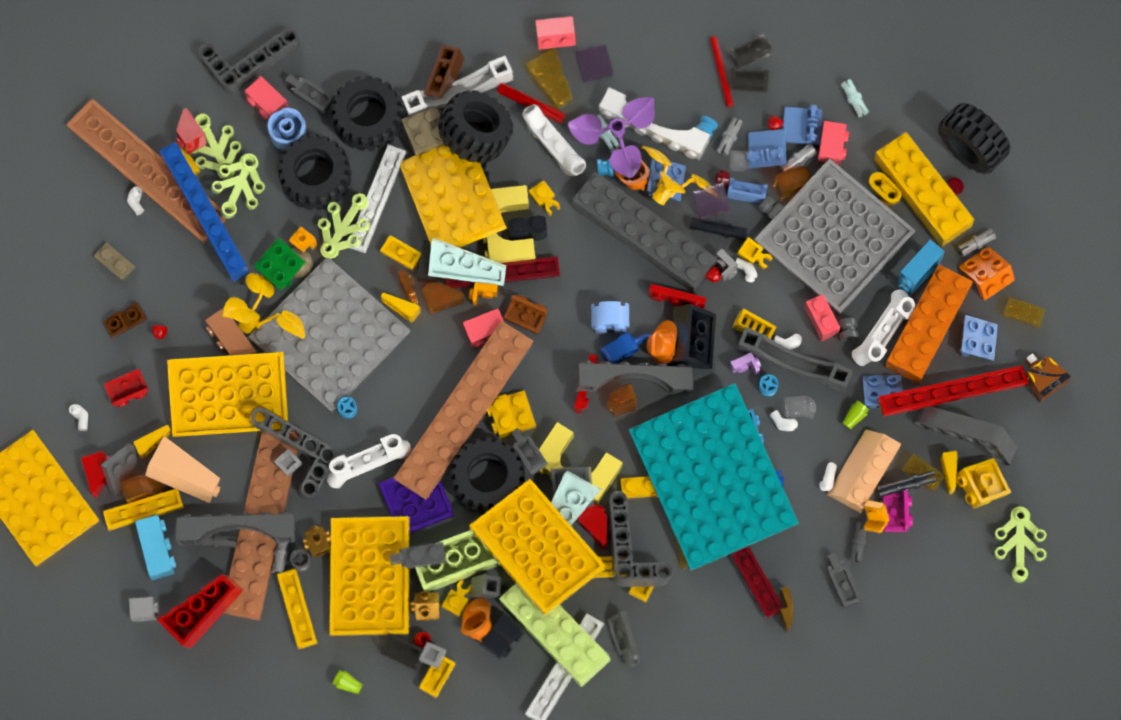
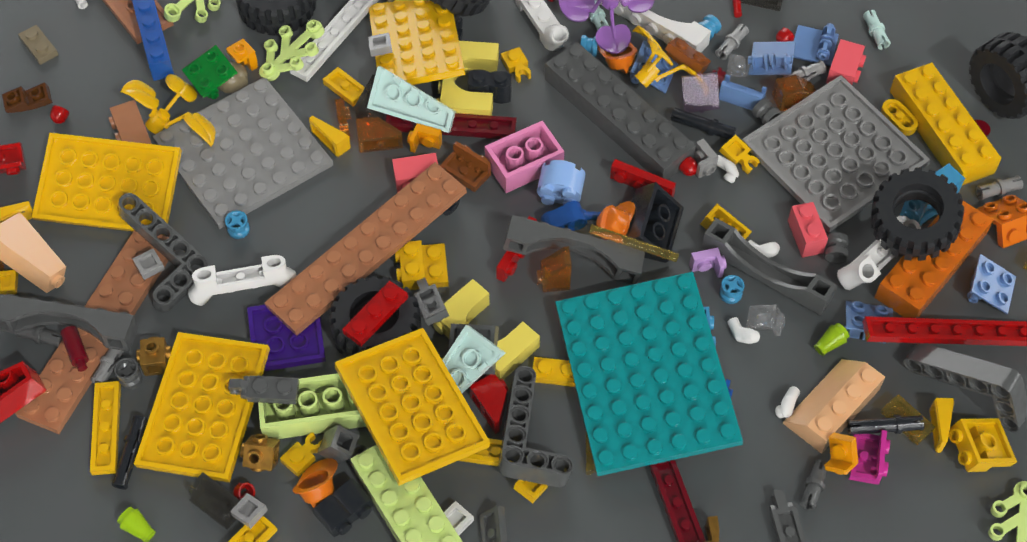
camera: 10 degrees right, 15 degrees down
none -> dark red cylinder [60,326,89,372]
none -> black pin [112,415,148,490]
none -> red plate [342,281,408,347]
none -> light grey plate [368,33,393,57]
none -> bright pink brick [485,120,564,193]
none -> clear yellow bar [589,224,679,262]
none -> dark orange bracket [664,37,711,77]
none -> black tyre [870,167,964,261]

